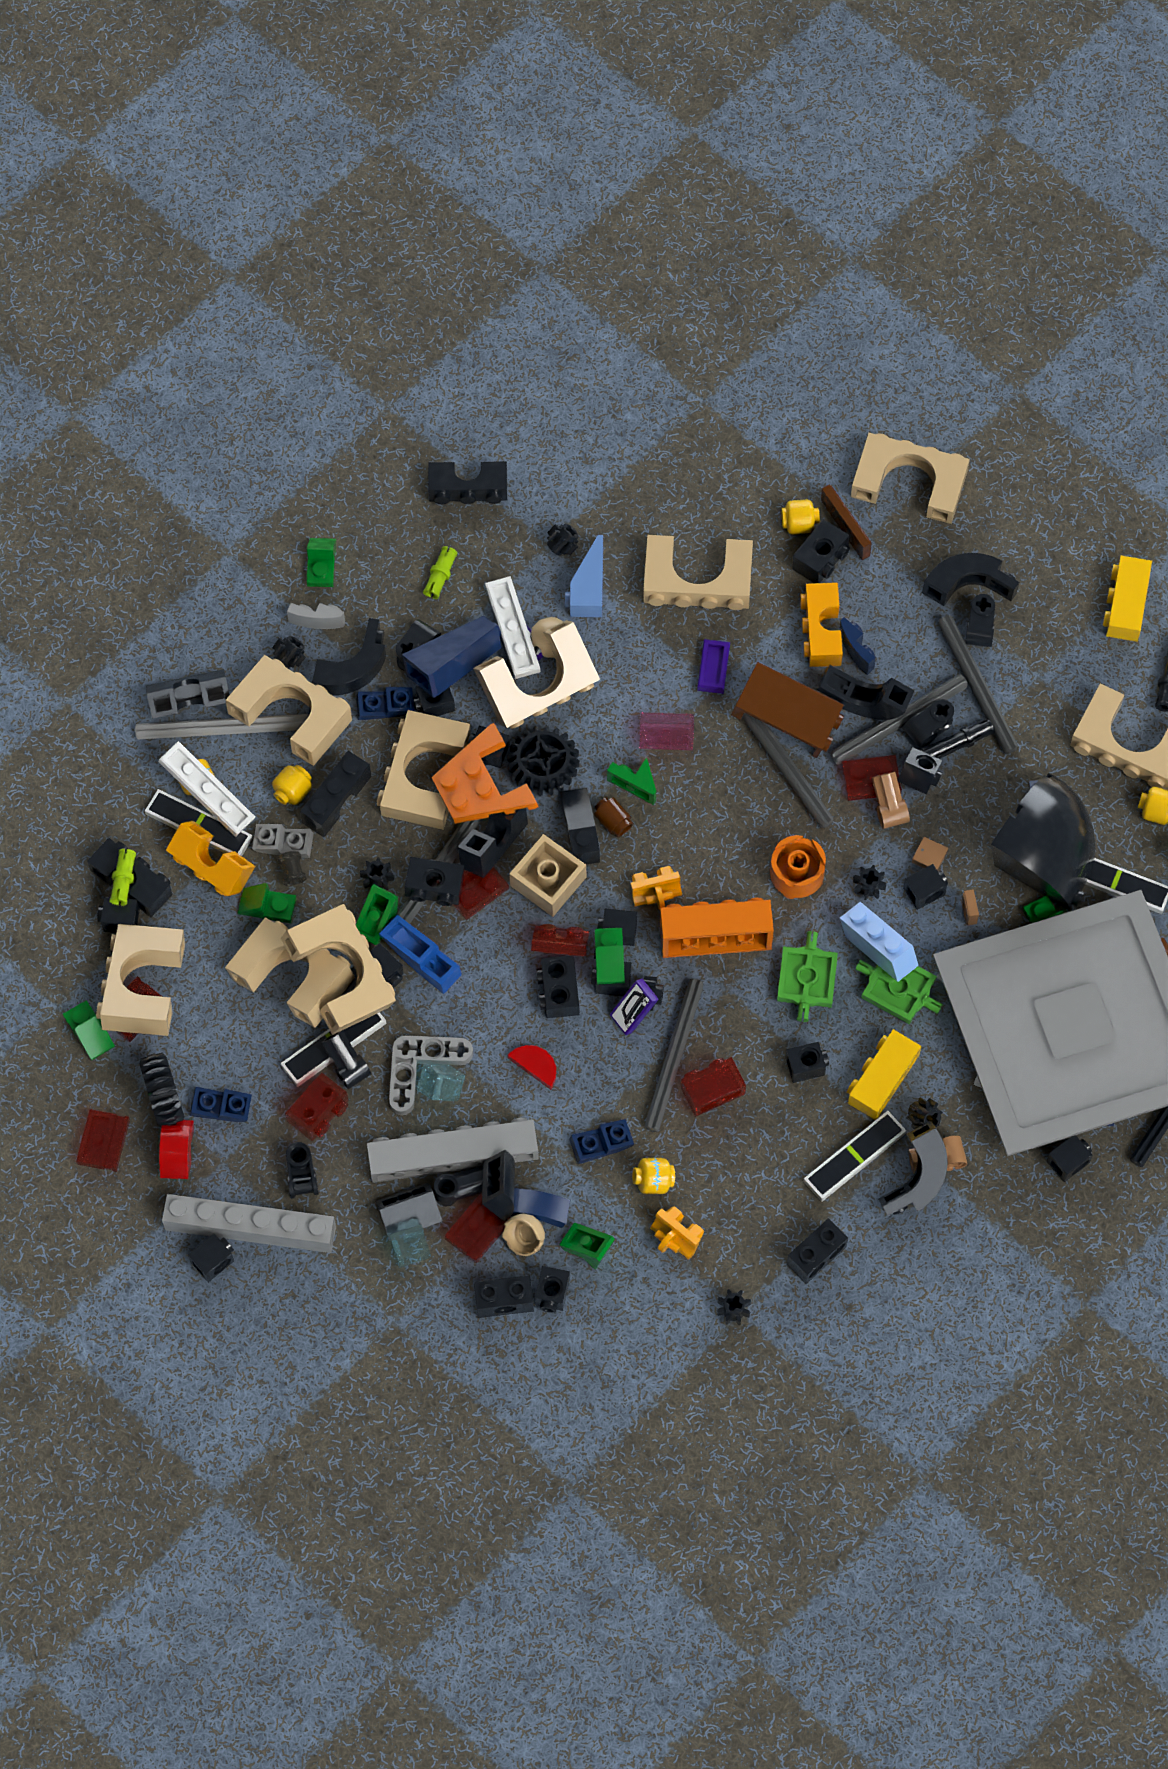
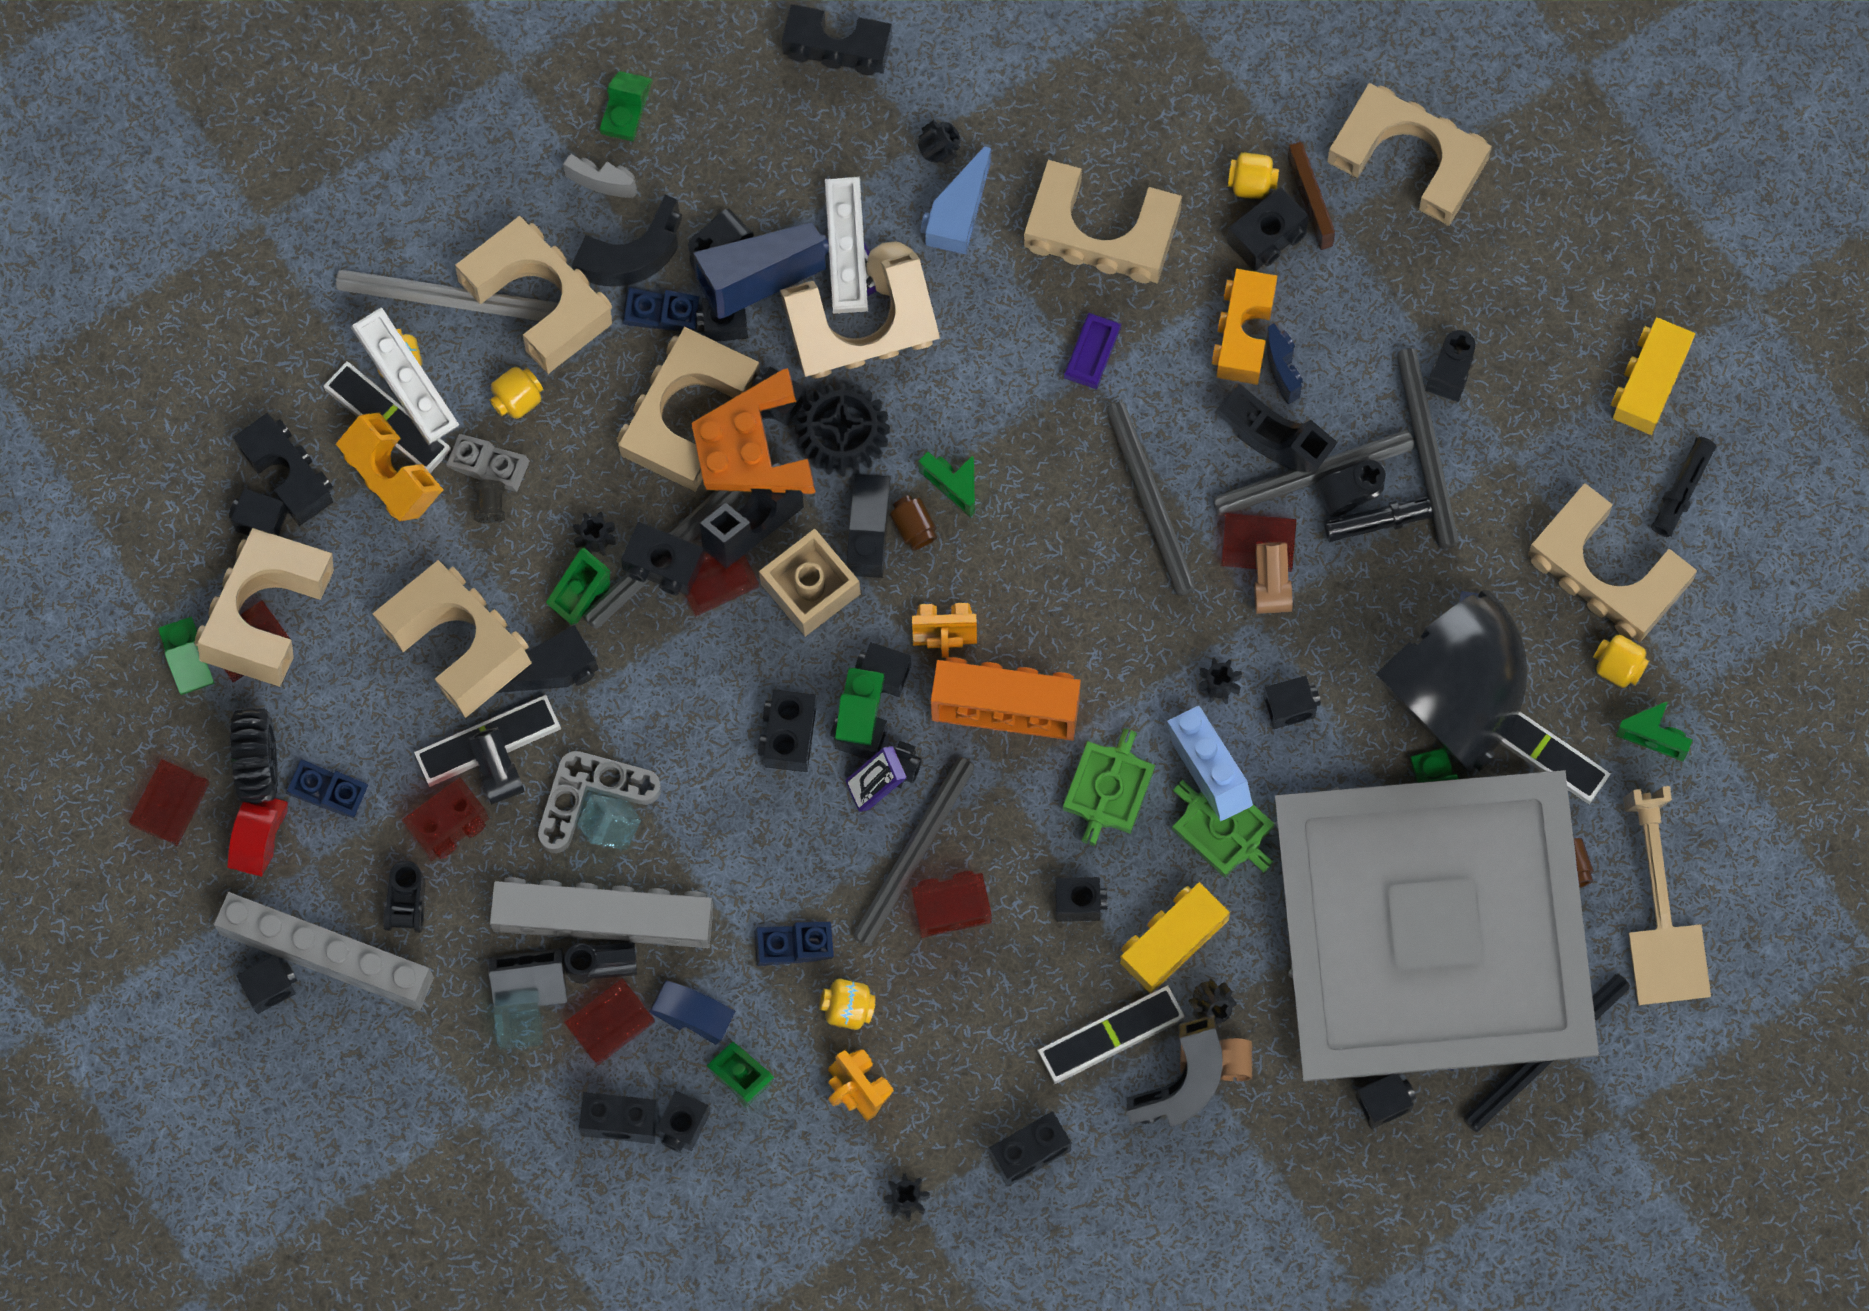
camera: 15 degrees right, 5 degrees up
lime pin [110,849,136,906] -> none
black arch [145,669,229,719] -> none
green slope [238,883,297,924] -> none
black gear [272,636,306,669] -> none
tan arch [281,904,396,1035] -> none
black arch [300,751,372,837] -> none
blue slope [379,915,462,994] -> none
lime pin [423,546,458,599] -> none
black brick [482,1150,515,1221] -> none
tan hair [502,1213,545,1257] -> none
red tile [507,1045,557,1090] -> none
clear red plate [531,924,590,956] -> none
clear pink panel [639,712,694,750] -> none
reddish brown panel [731,662,844,758] -> none
orange brick [770,835,826,899] -> none
black brick [897,747,943,795] -> none
medium nougat tile [912,837,948,871] -> none
black arch [922,553,1020,606] -> none
medium nougat tile [961,890,979,926] -> none

